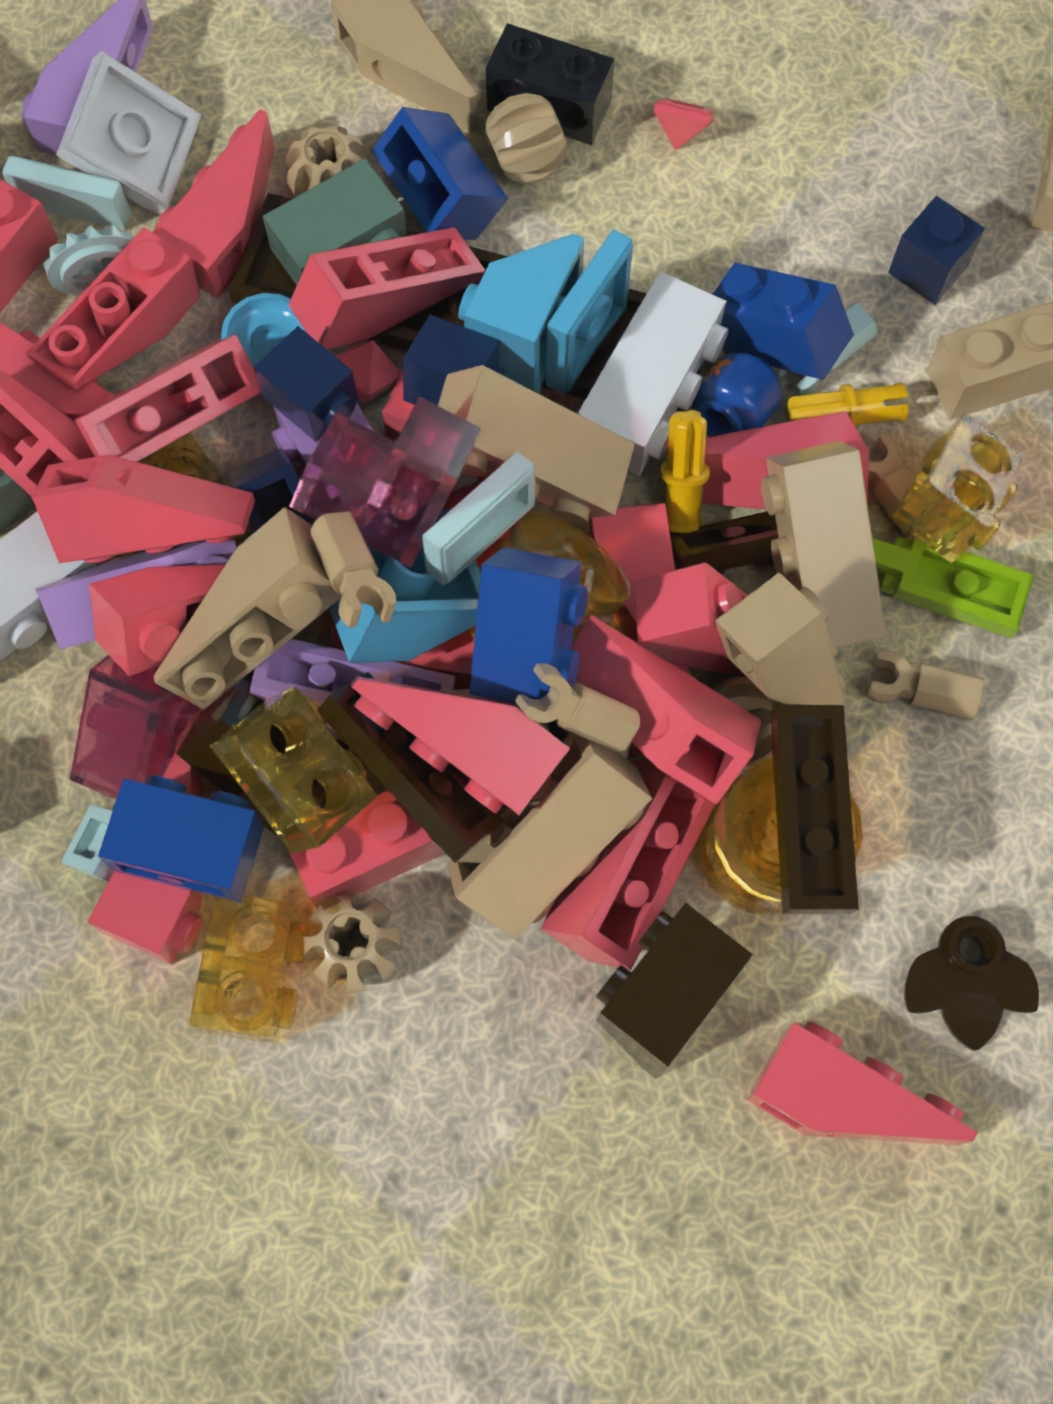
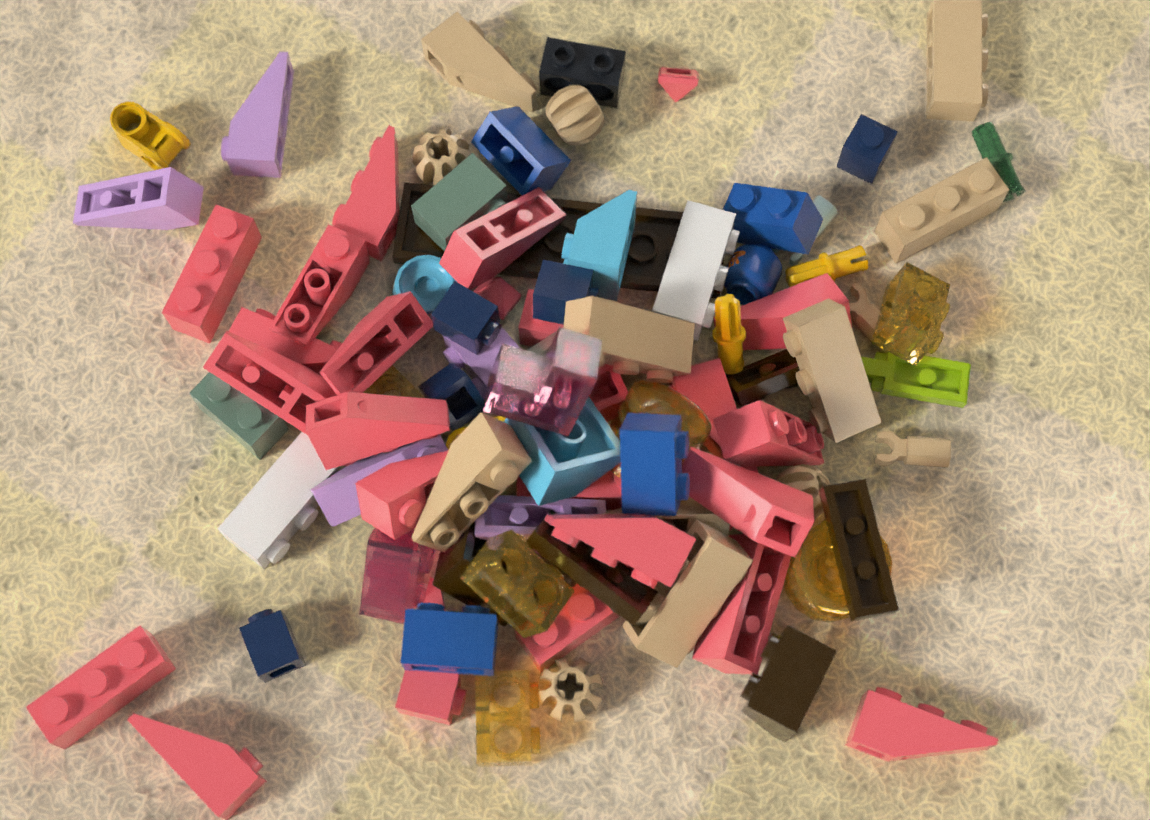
camera: 10 degrees left, 0 degrees up
light aqua tile [2,156,132,231] -> none
light aqua gear [43,225,133,295] -> none
white tile [56,51,201,215] -> none
light aqua plate [61,804,113,882] -> none
tan bar [310,511,396,628] -> none
light aqua tile [422,452,535,586] -> none
tan bar [515,663,640,752] -> none
medium azure tile [546,229,633,396] -> none
tan slope [715,573,848,720] -> none
dark brown plate [904,916,1039,1051] -> none

